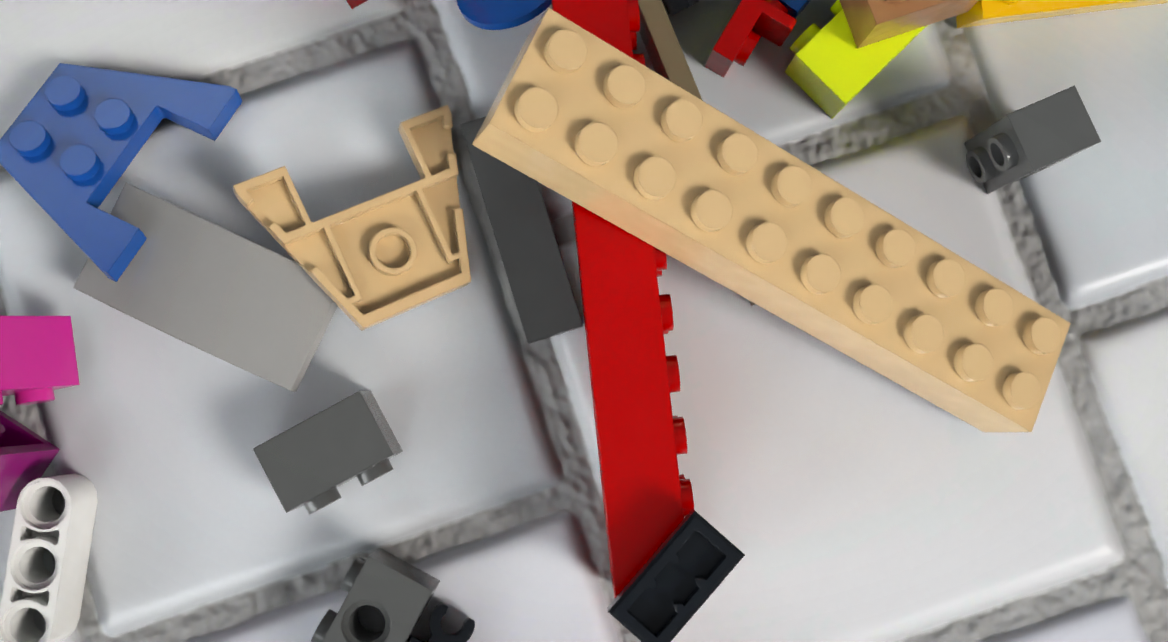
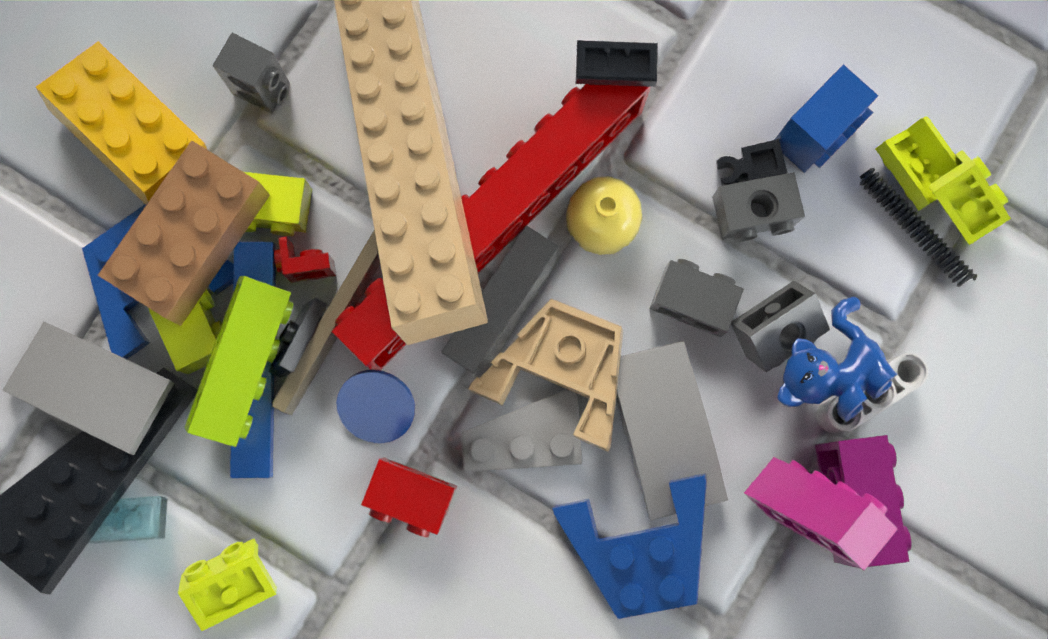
camera: 130 degrees left, 5 degrees down
none -> light grey wing [462,389,582,472]
none -> light yellow cylinder [566,176,642,255]
none -> dark grey brick [731,281,830,373]
none -> blue animal [777,296,898,422]

